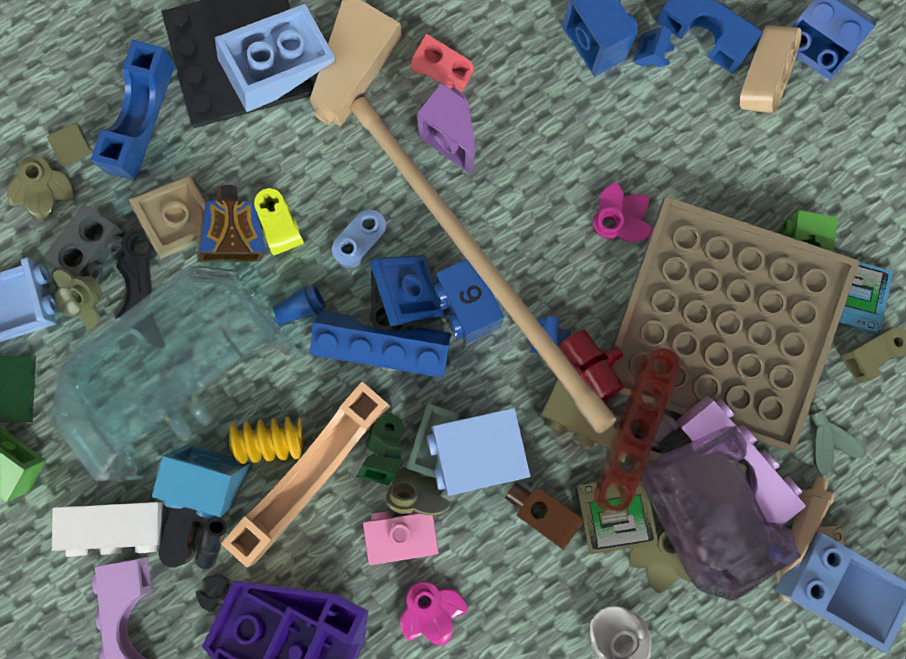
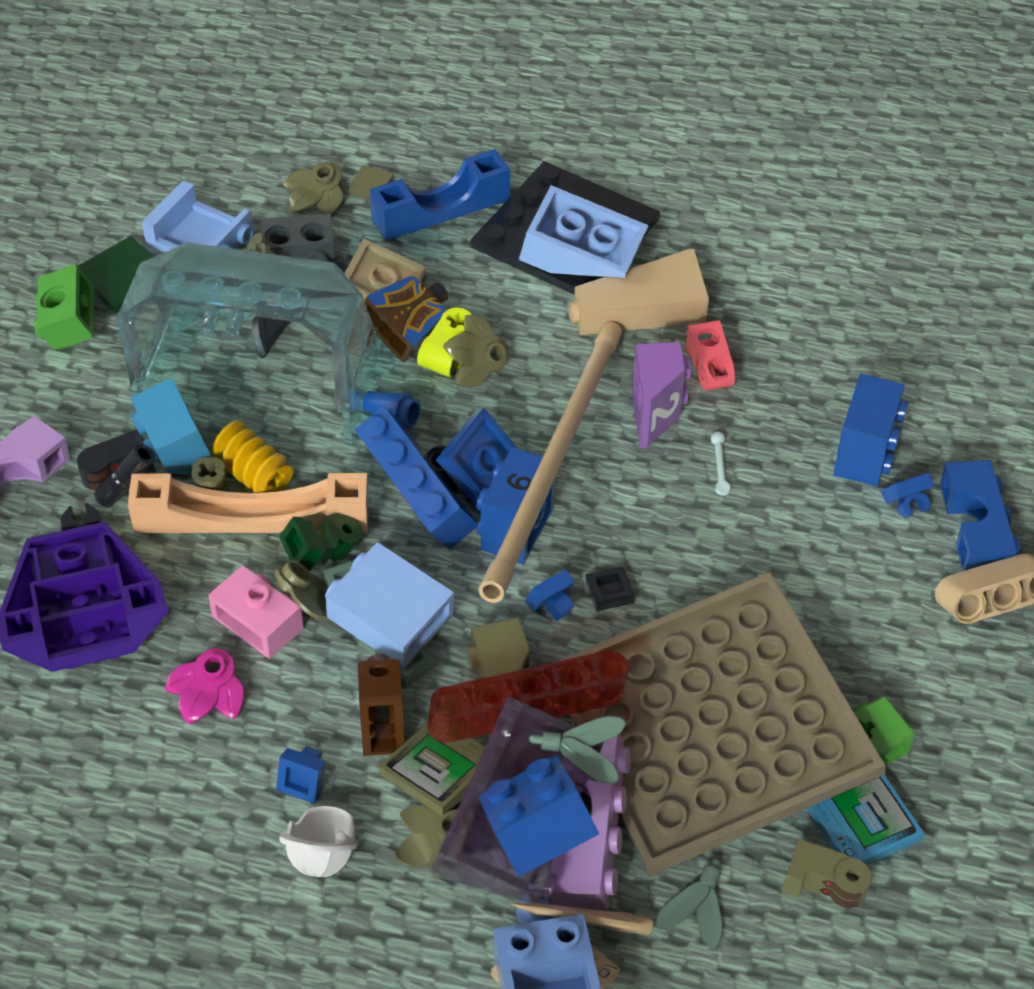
camera: 50 degrees right, 30 degrees down
white brick [52,502,168,557] -> none
light blue plate [332,210,386,267] -> none
dark red pin [559,329,625,404] -> none
dark pink plate [593,183,652,243] -> none
none -> olive bush [191,457,229,492]
none -> blue tile [276,746,326,804]
none -> olive plate [443,315,509,388]
none -> blue brick [478,754,600,878]
none -> sand green piece [529,716,625,784]
none -> black tile [585,566,635,612]
none -> light aqua hinge [710,431,731,496]

